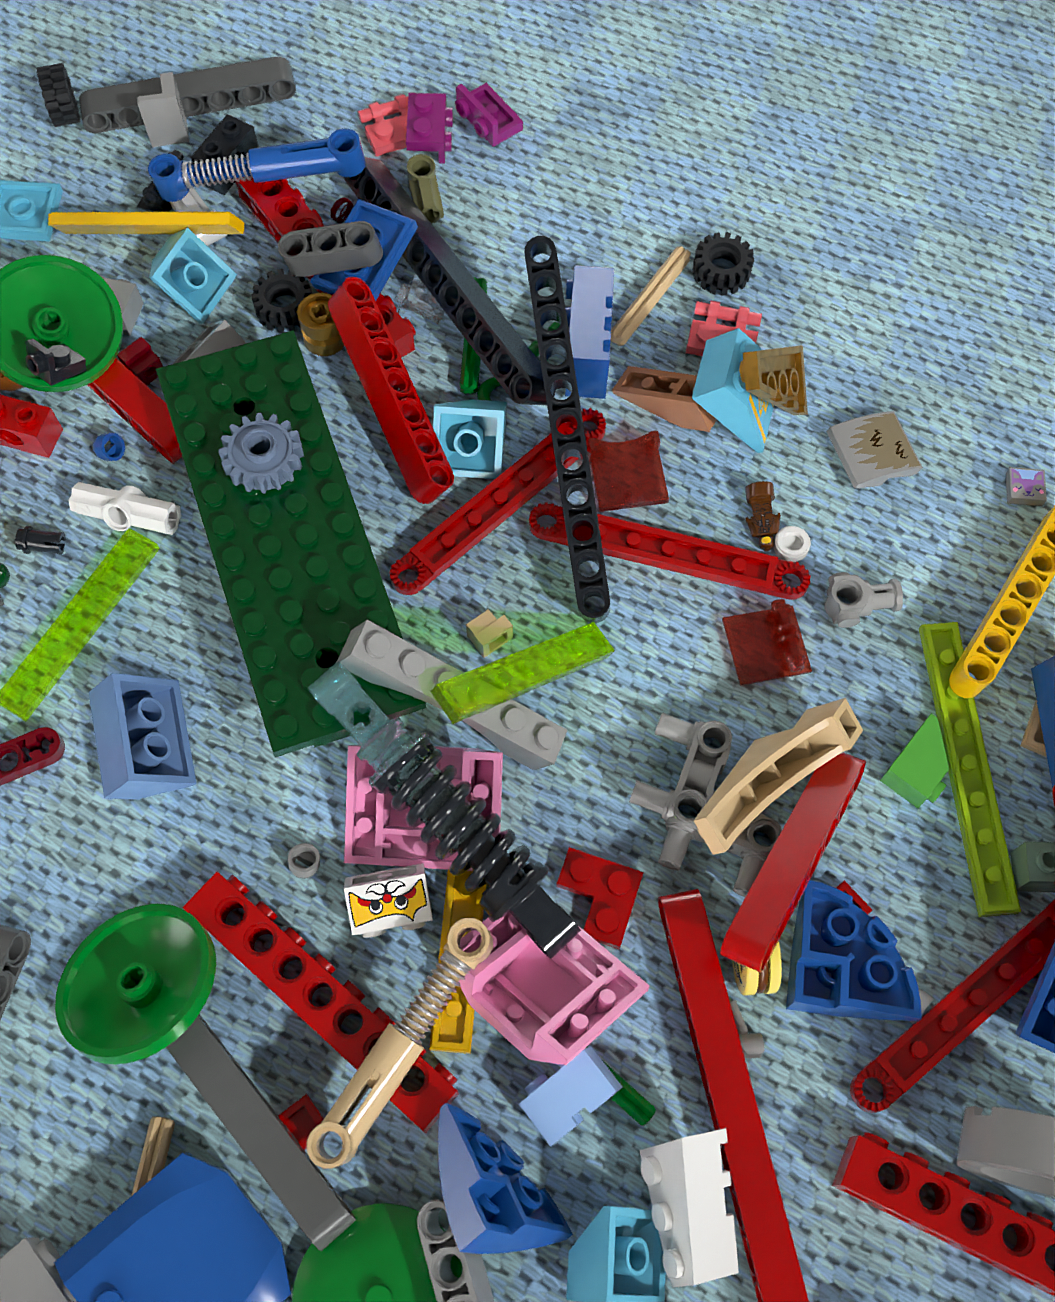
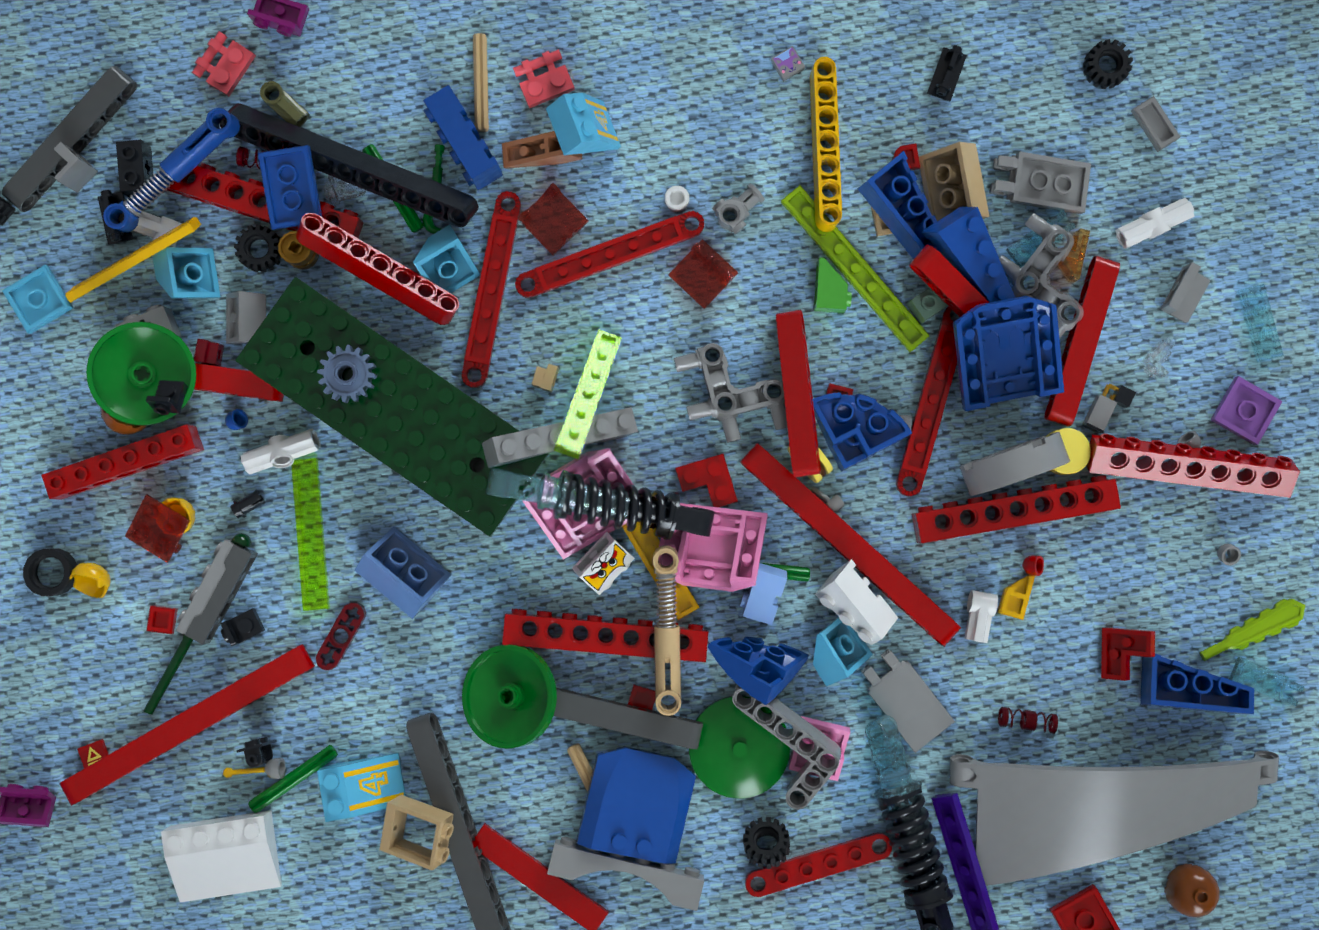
camera: 40 degrees left, 20 degrees up
dark grey beam [278,221,383,277] -> none
light grey hinge [288,843,320,879] -> none
magenta bracket [406,93,453,164] -> none
black beam [524,236,610,623] -> none
black tyre [692,232,754,296] -> none
tan arch [693,698,863,855] -> none
pearl gold wing [739,345,808,415] -> none
reddish brown piece [745,481,781,551] -> none
slope [826,411,923,489] -> none

